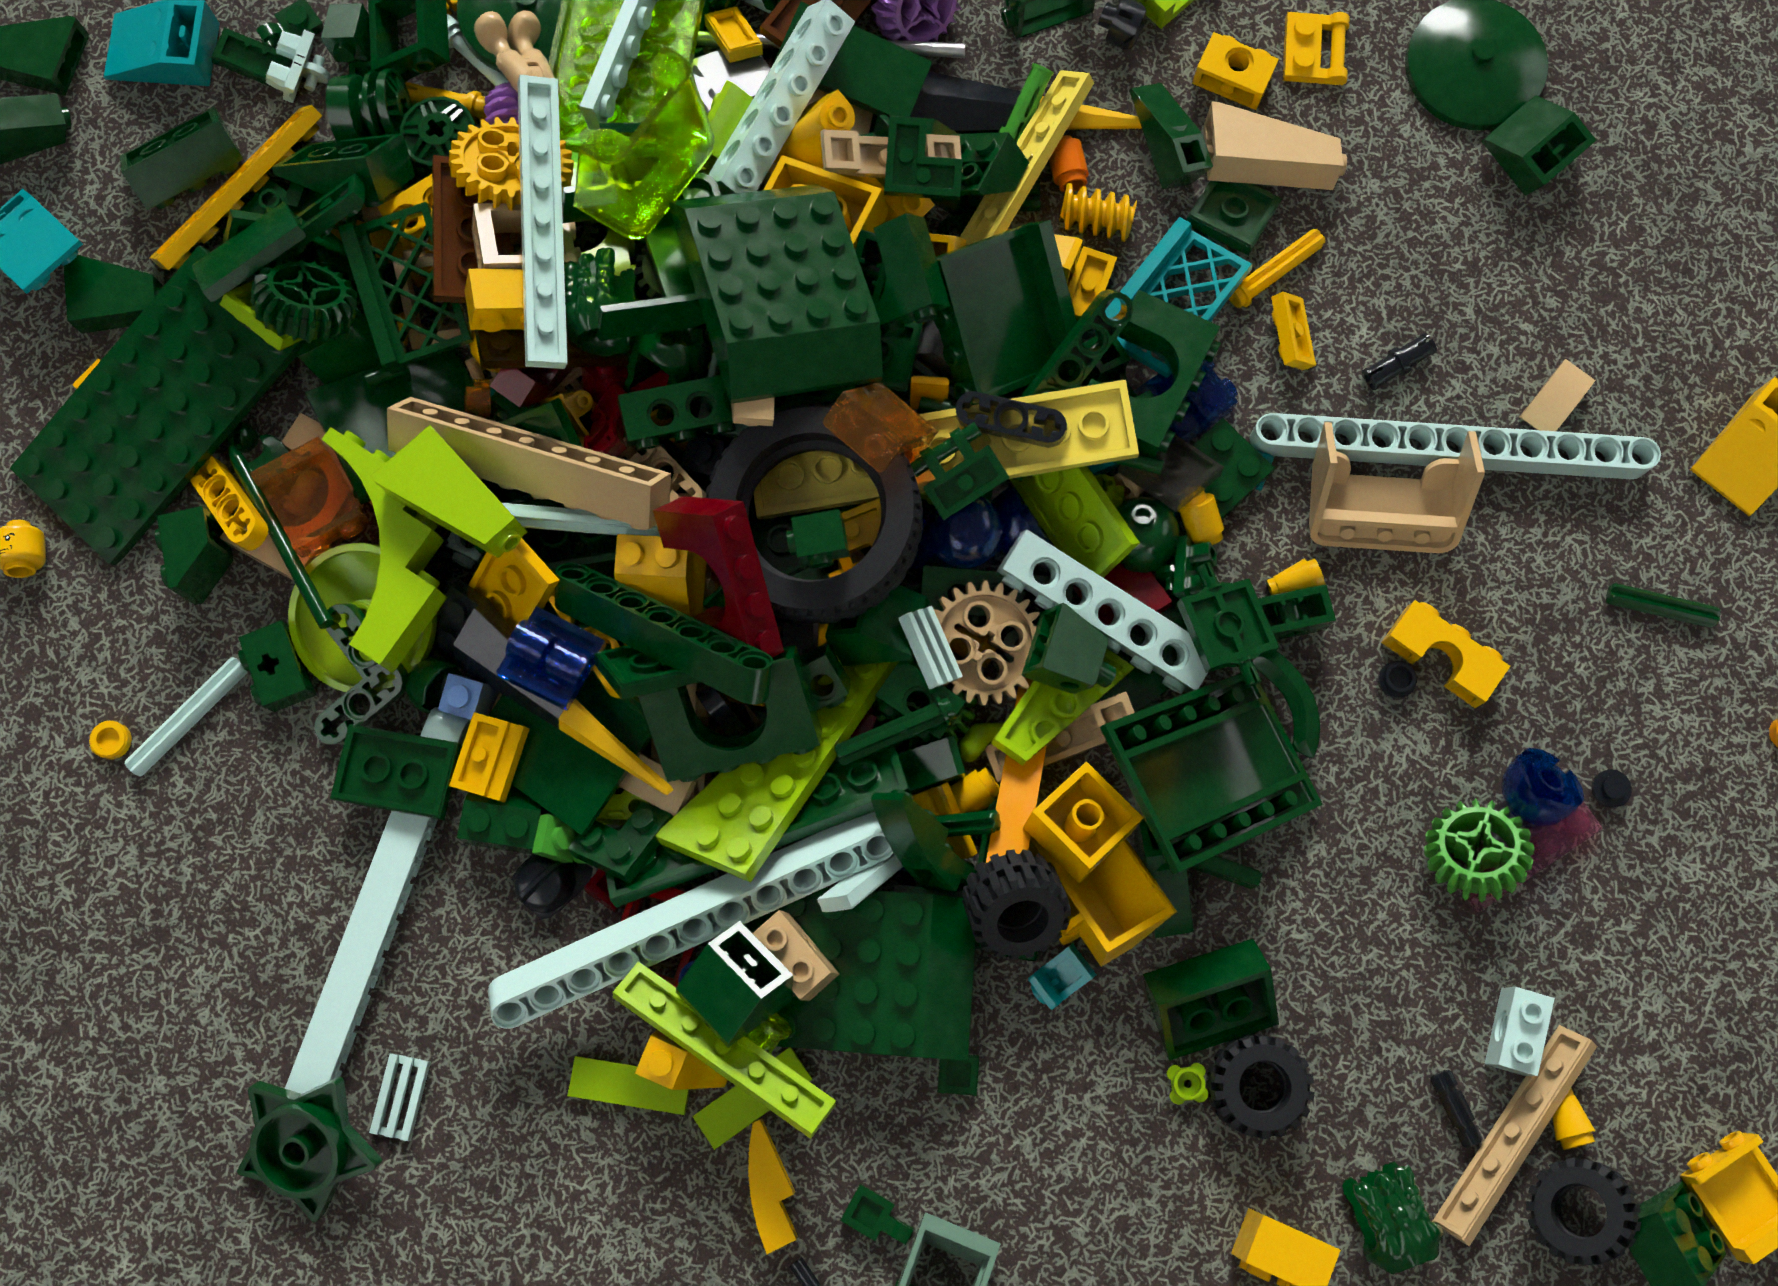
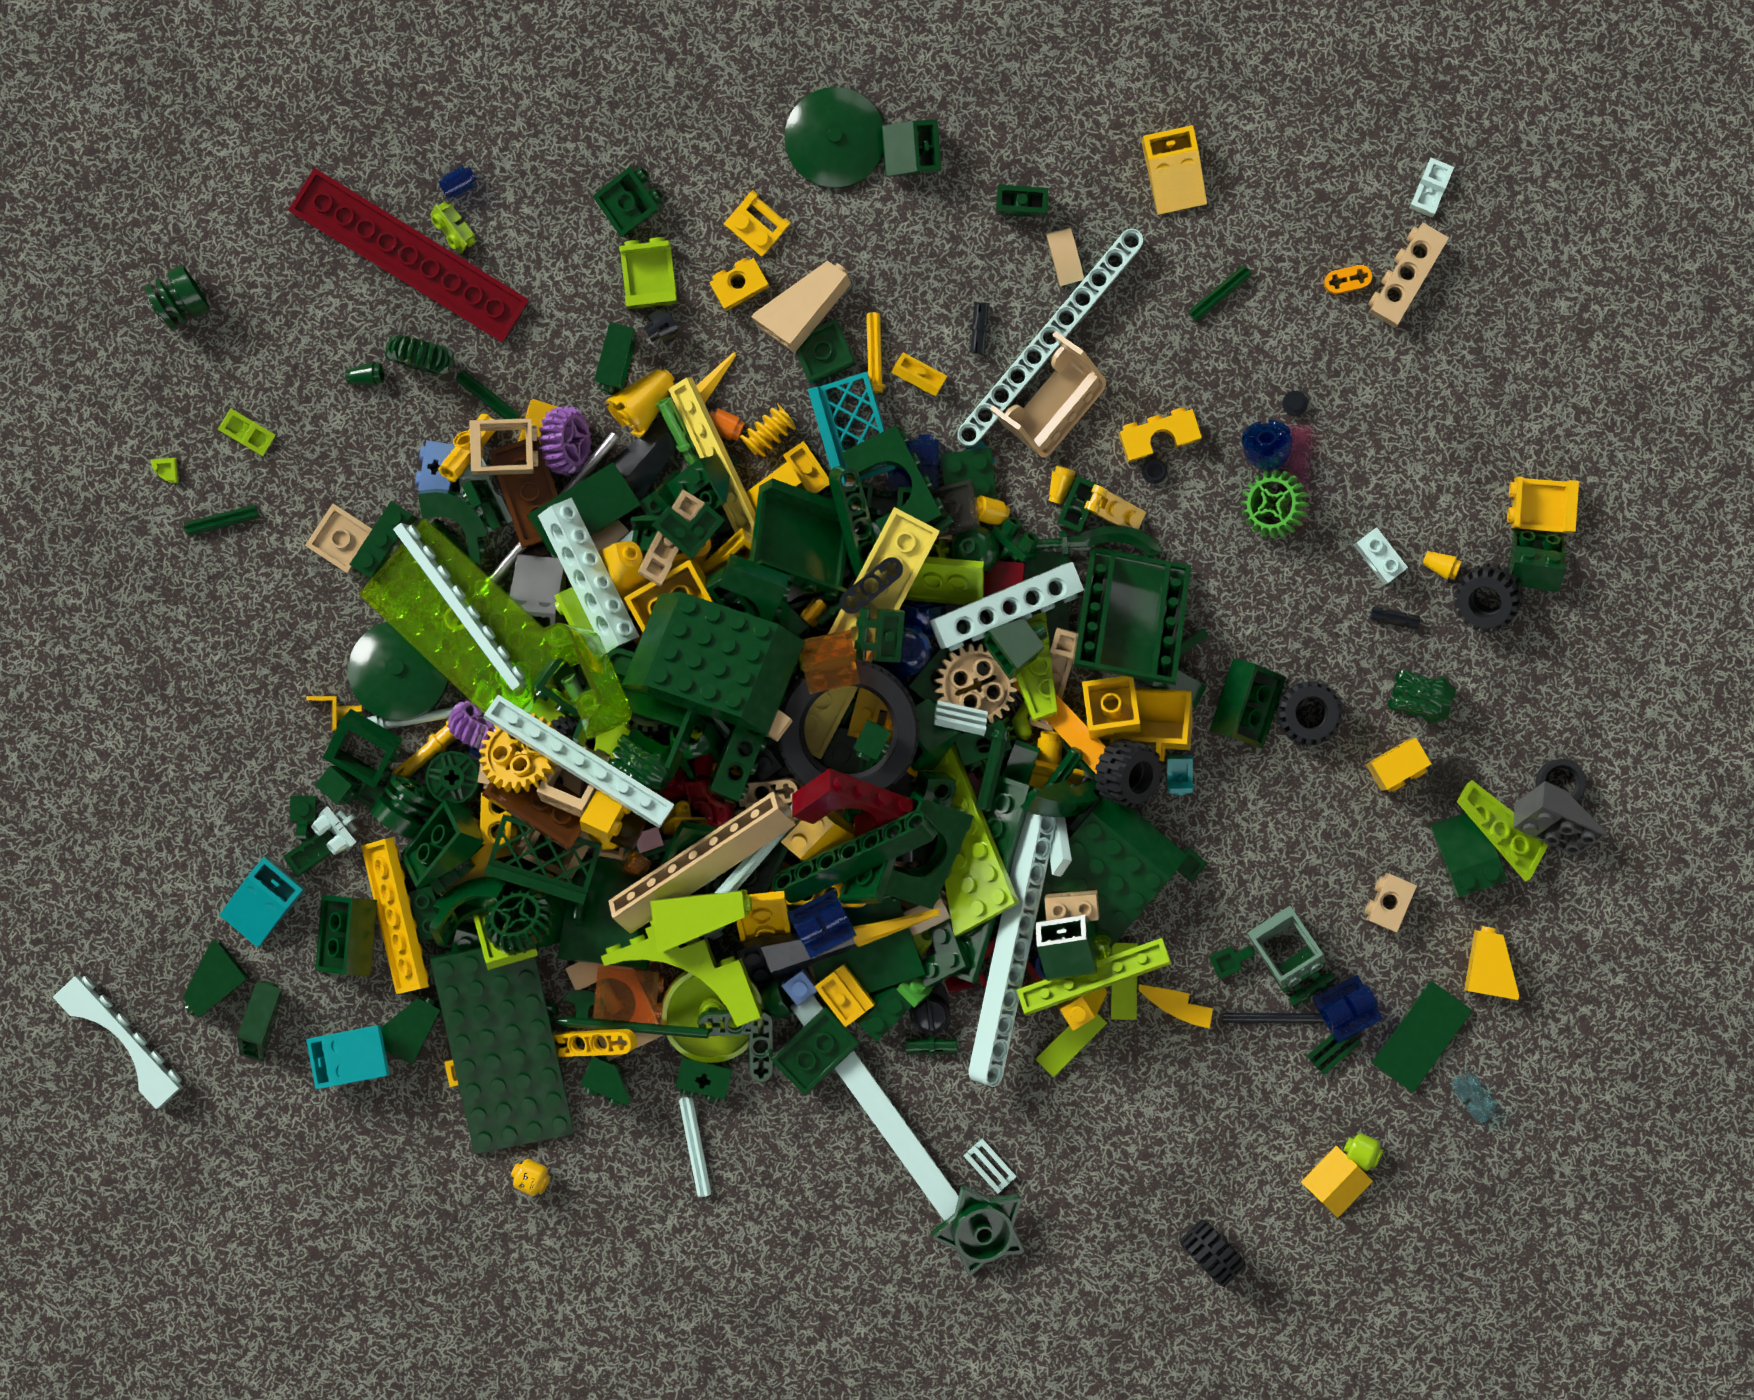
camera: 50 degrees left, 10 degrees up
yellow tile [89,721,132,760] -> none
dark green tile [192,201,306,302] -> none
dark green plate [274,173,365,263] -> none
tan piece [474,10,560,105] -> none
yellow tile [704,6,763,63] -> none
dark green slope [1129,83,1213,190] -> none
lime plate [1166,1063,1209,1105] -> none
dark green plate [1177,563,1279,688] -> none
tan tile [1432,1025,1597,1246] -> none
none -> yellow cone [605,369,675,438]
none -> dark green pin [906,1036,957,1057]
none -> dark green brick [995,185,1049,218]
none -> yellow plate [1084,484,1146,530]

